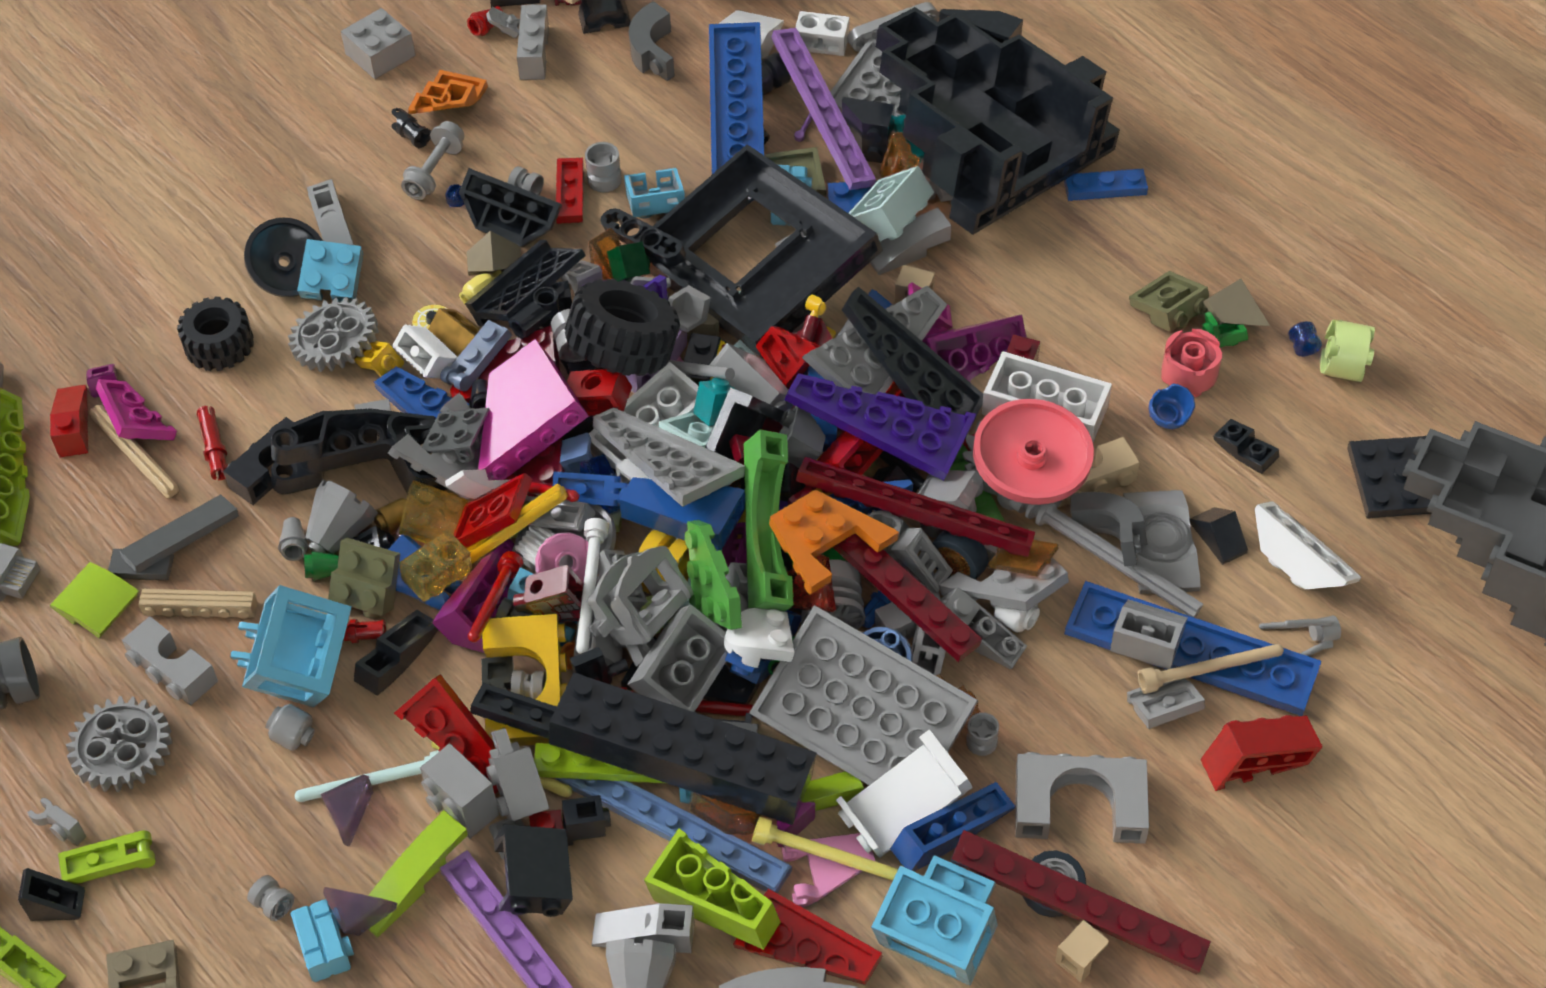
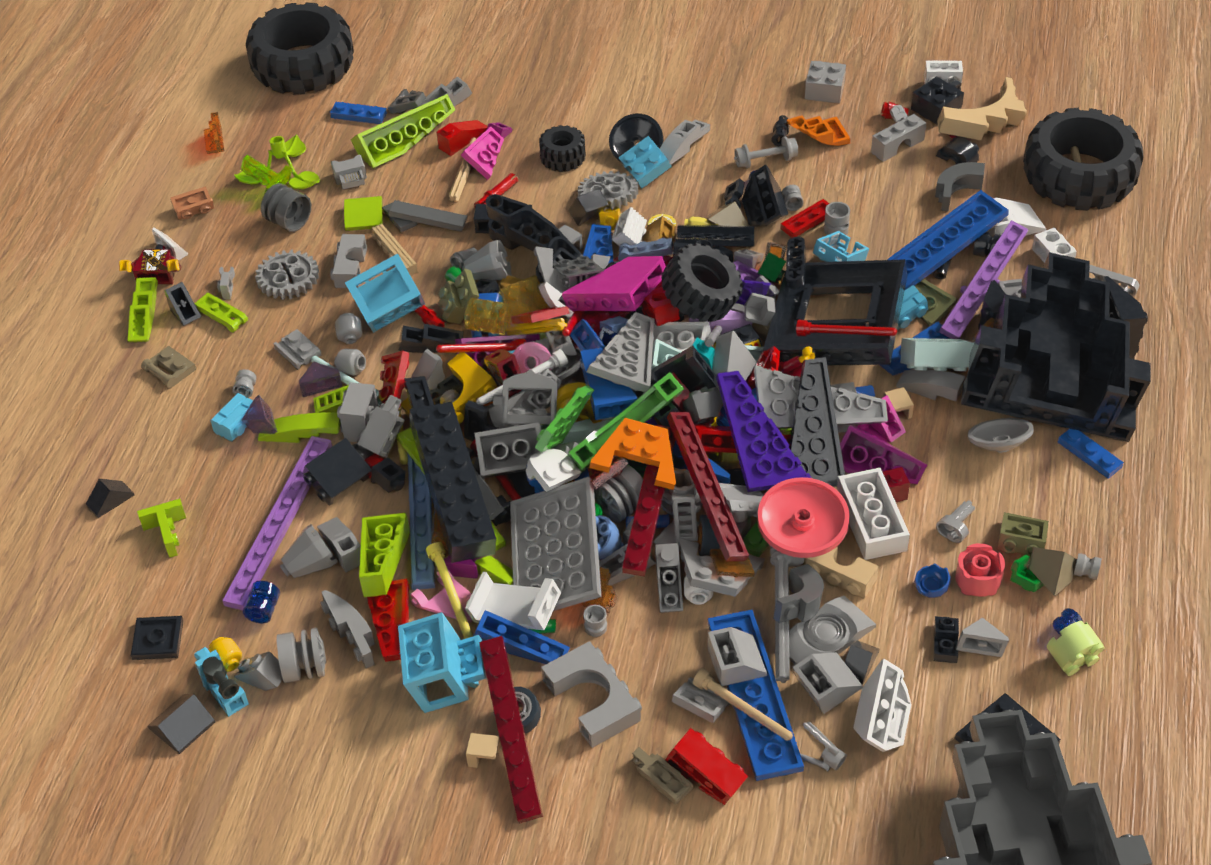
camera: 55 degrees right, 5 degrees down
none -> light grey plate [273,329,321,370]
none -> lime slope [313,385,349,413]
none -> light grey head [334,349,366,375]
none -> light grey slope [411,349,445,391]
none -> black slope [568,189,609,226]
none -> dark tan hinge [632,747,693,805]
none -> black plate [724,178,745,209]
none -> light grey slope [793,652,863,714]
none -> red piece [796,320,897,337]
none -> light grey piece [936,500,975,543]
none -> light grey slope [956,618,1009,657]
none -> light grey dish [968,418,1034,453]
none -> light grey wheel [1074,553,1102,580]

